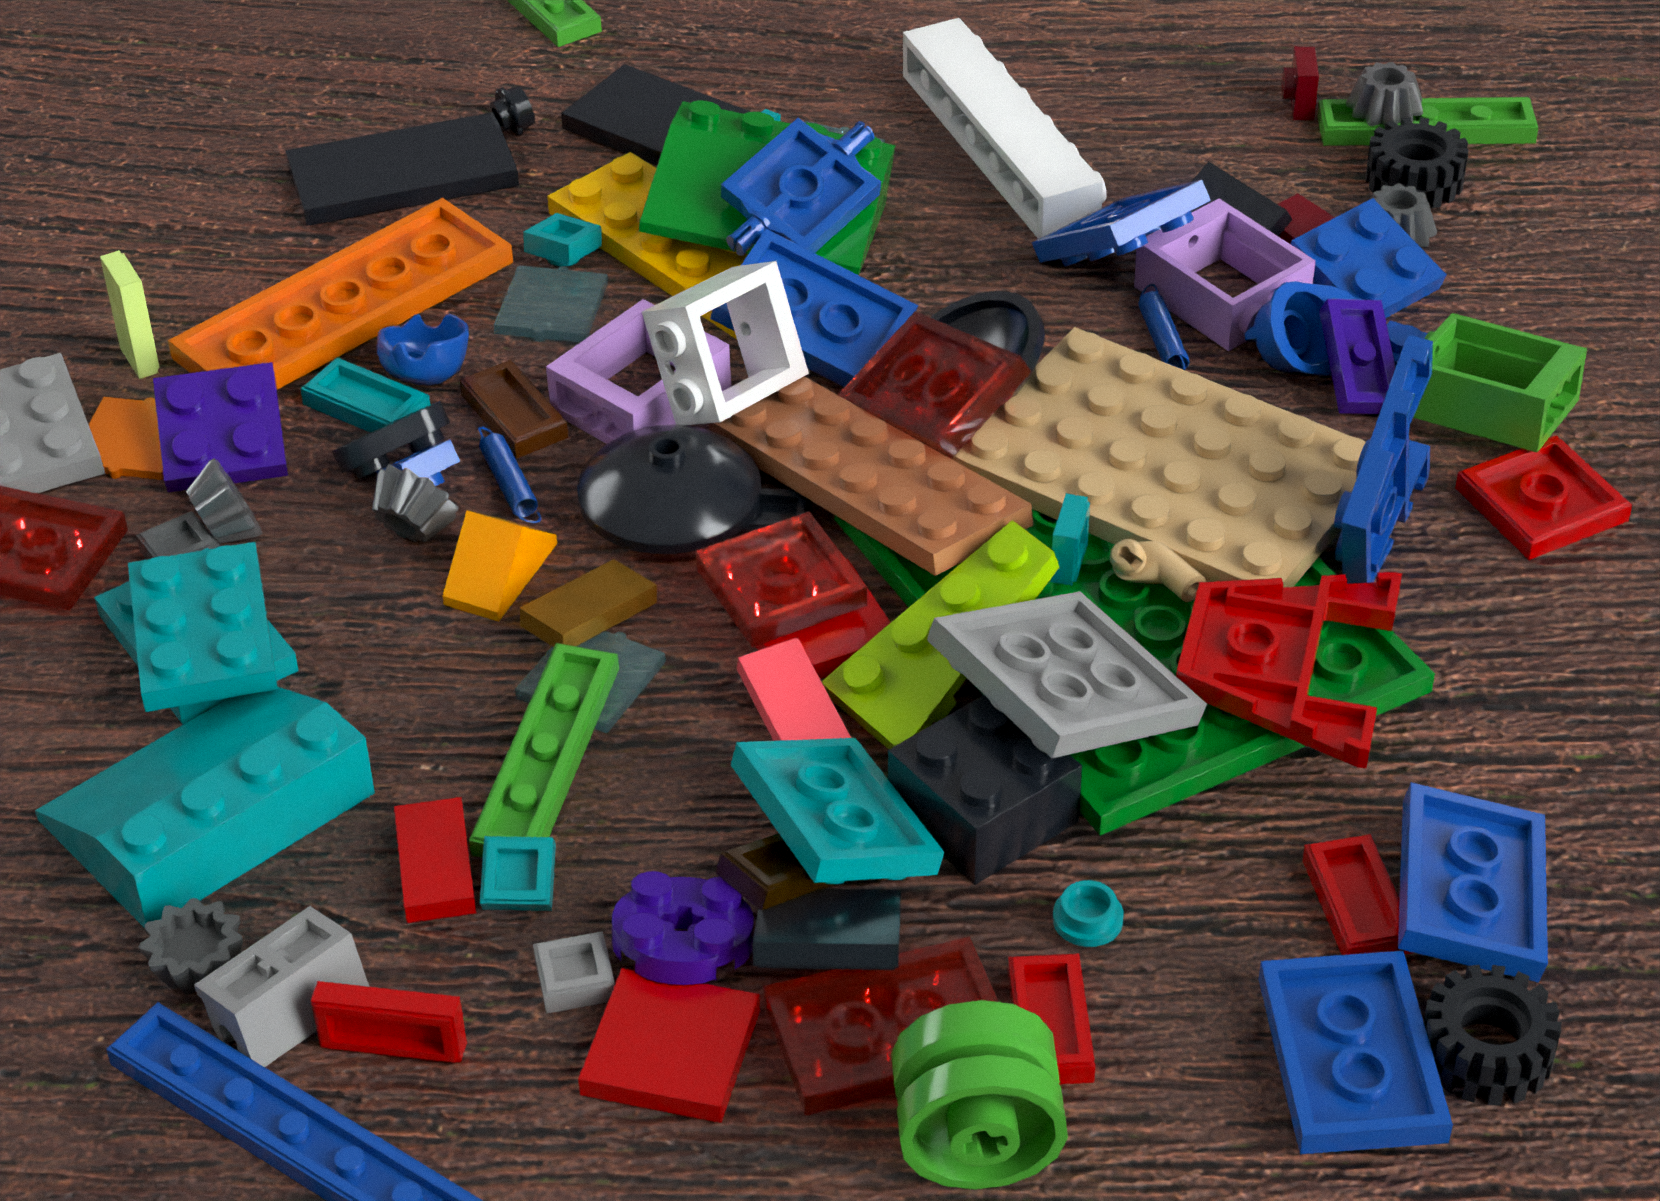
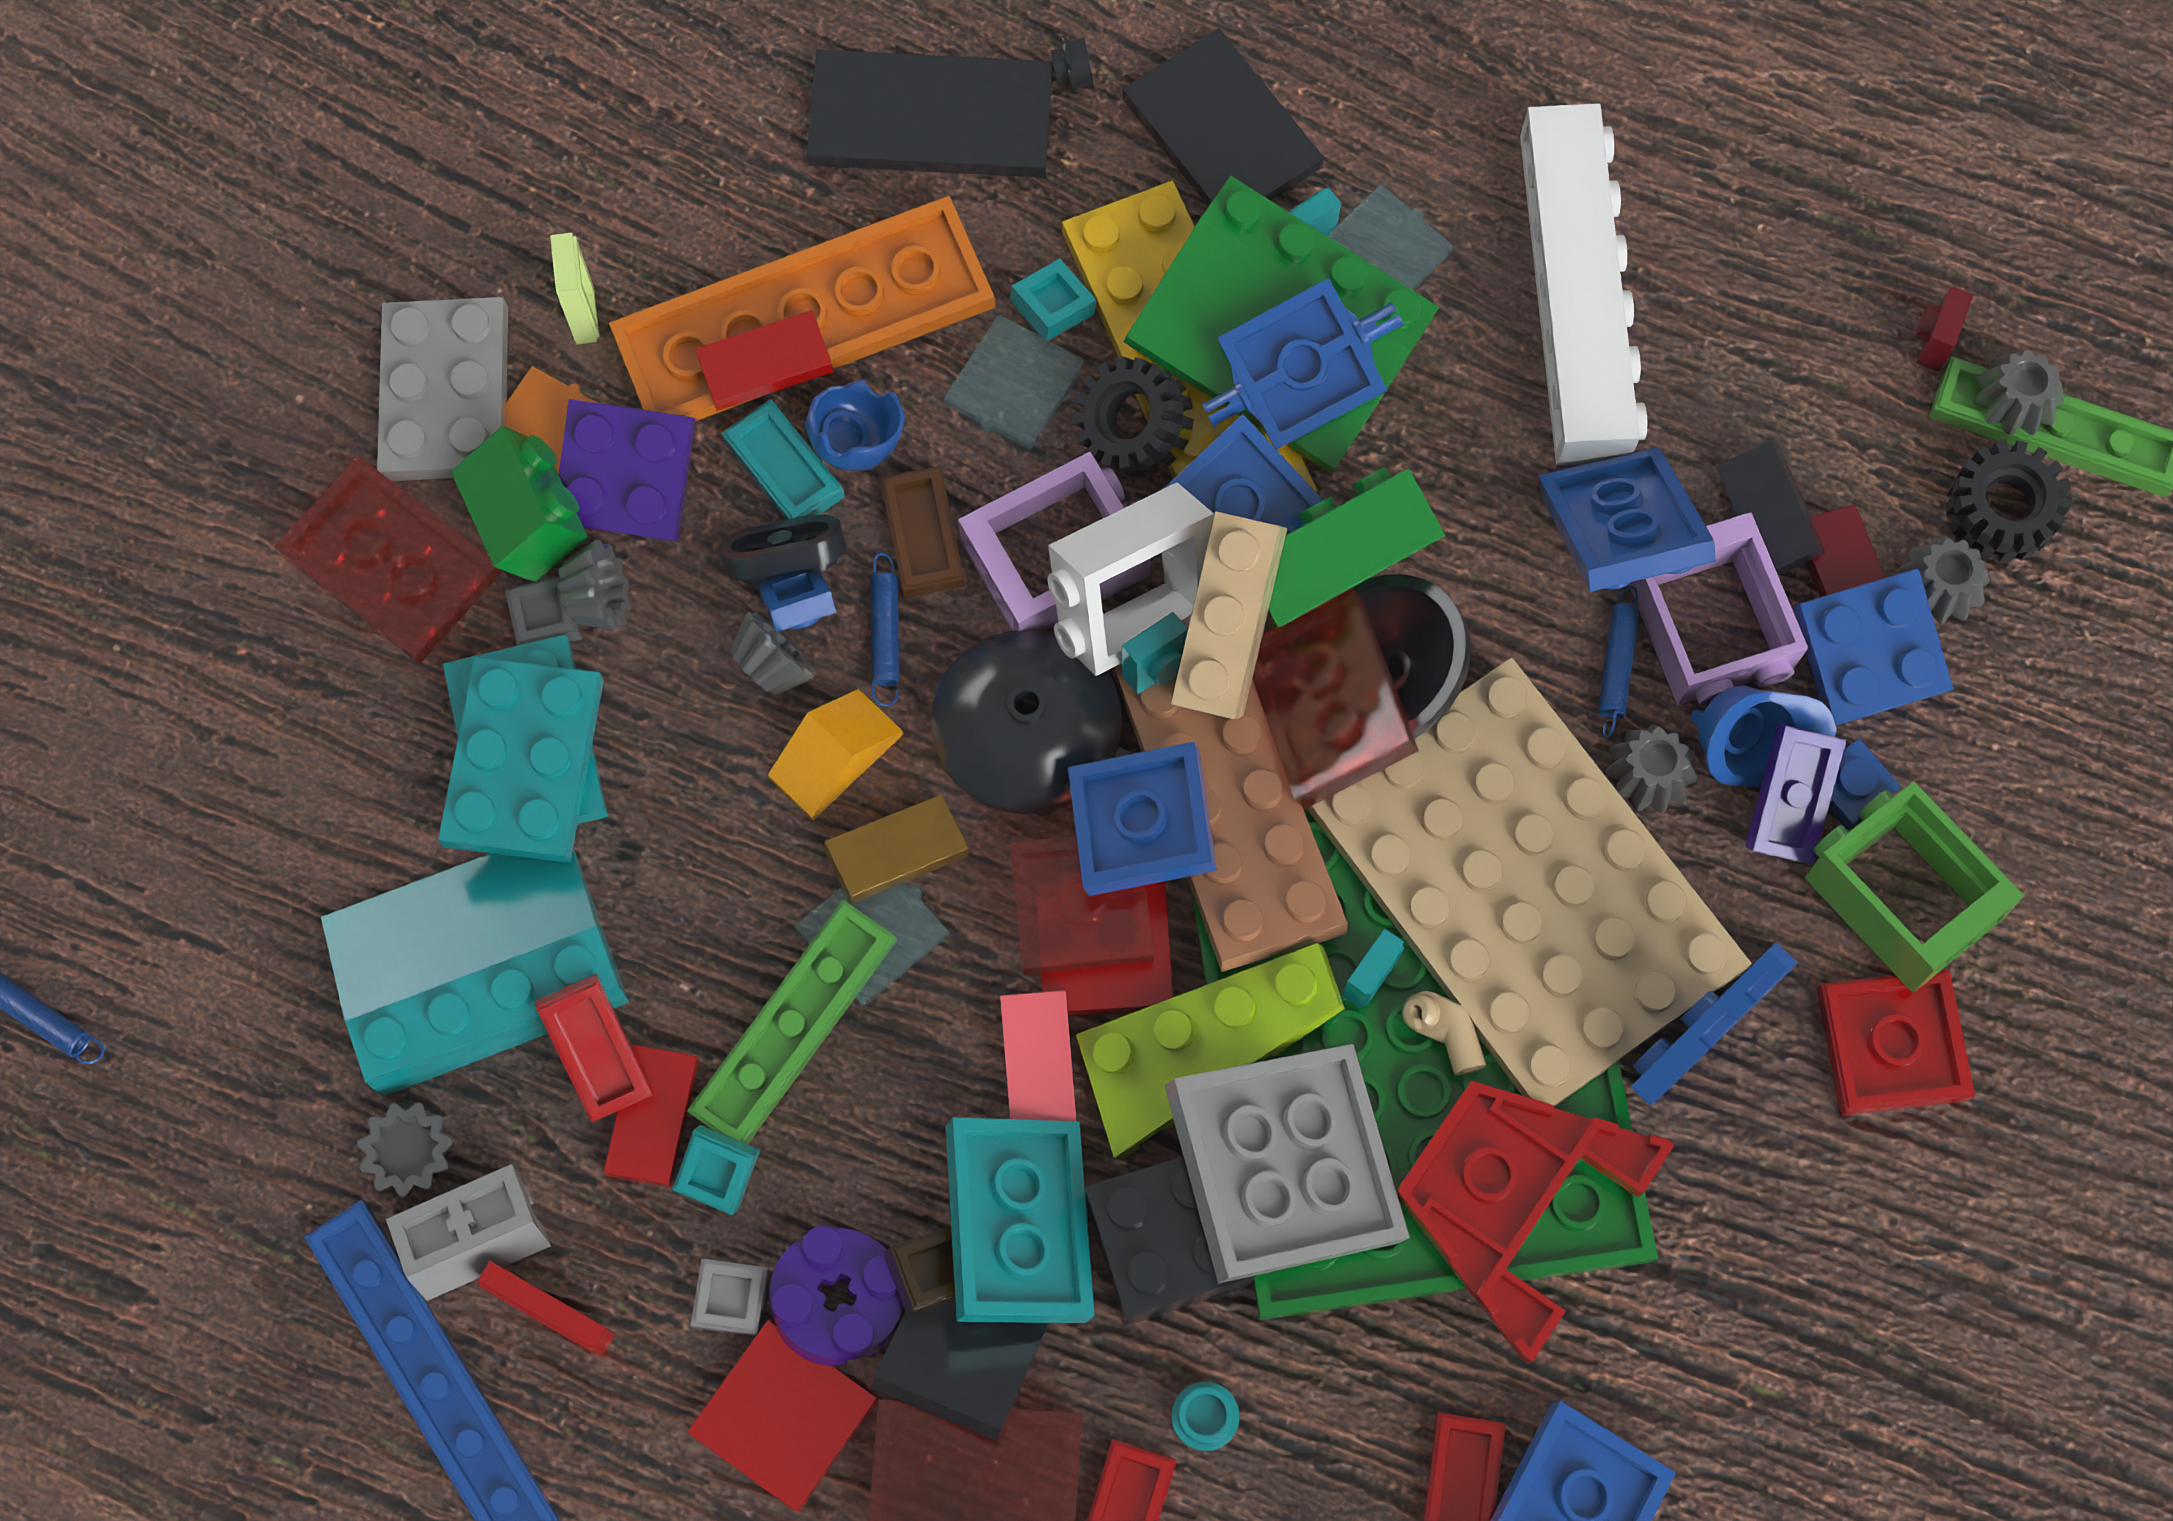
camera: 20 degrees right, 30 degrees up
none -> green brick [451,426,588,582]
none -> red tile [535,973,653,1123]
none -> red tile [695,310,834,411]
none -> blue plate [1068,741,1217,896]
none -> black tyre [1072,357,1194,476]
none -> teal plate [1121,612,1188,695]
none -> tan brick [1171,511,1287,719]
none -> green brick [1265,466,1445,630]
none -> flat silver piece [1605,725,1698,813]

